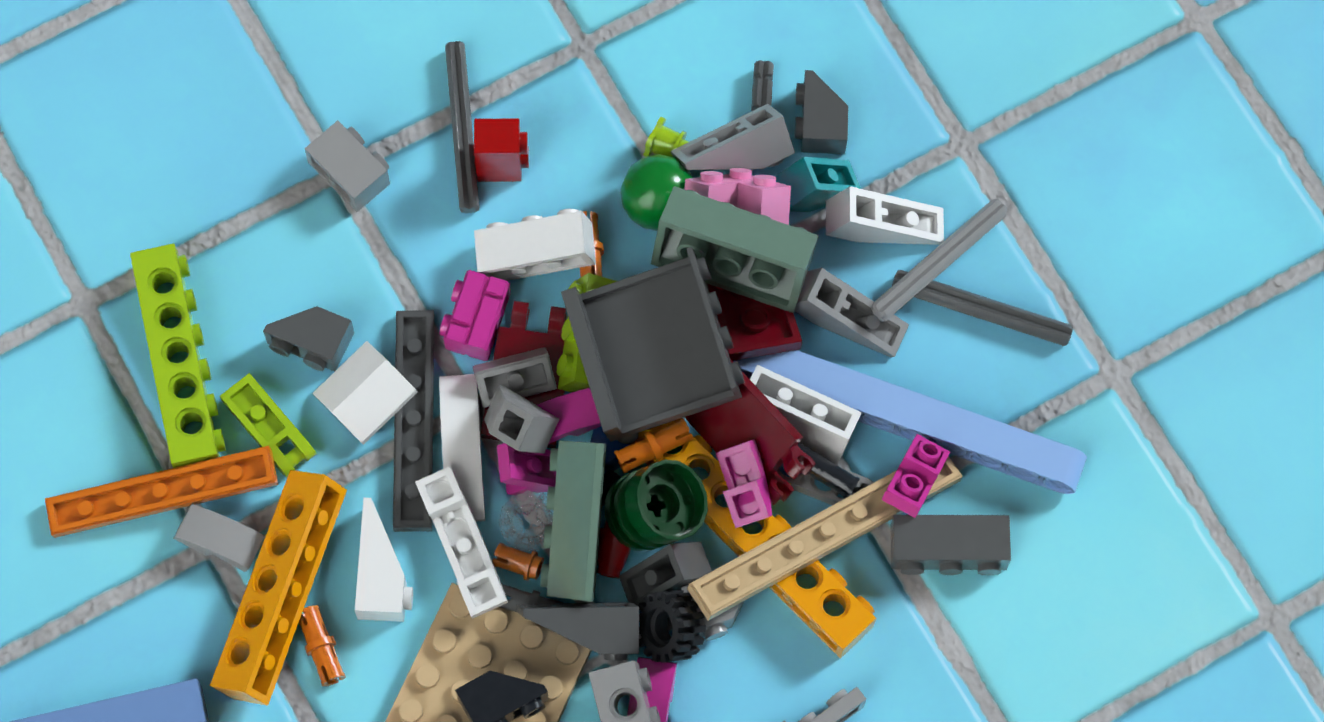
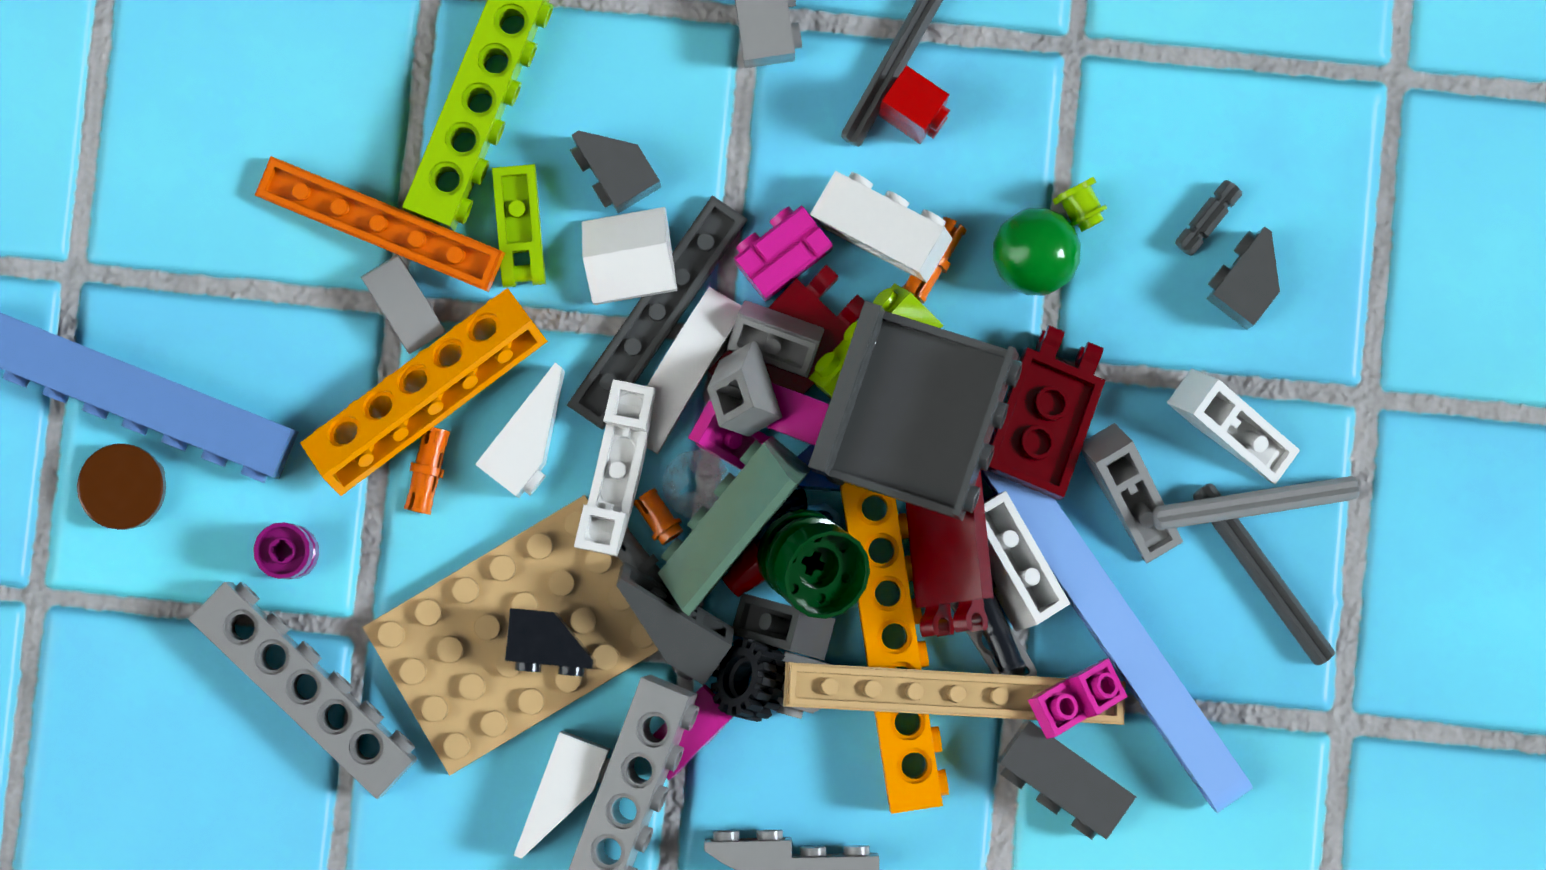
camera: 35 degrees right, 15 degrees up
orange pin [614,418,694,474] -> none
sand green slope [651,186,819,313] -> none
light grey slope [671,104,795,170] -> none
bright pink brick [685,168,791,225] -> none
dark pink slope [716,439,772,528] -> none
teal slope [775,157,861,212] -> none

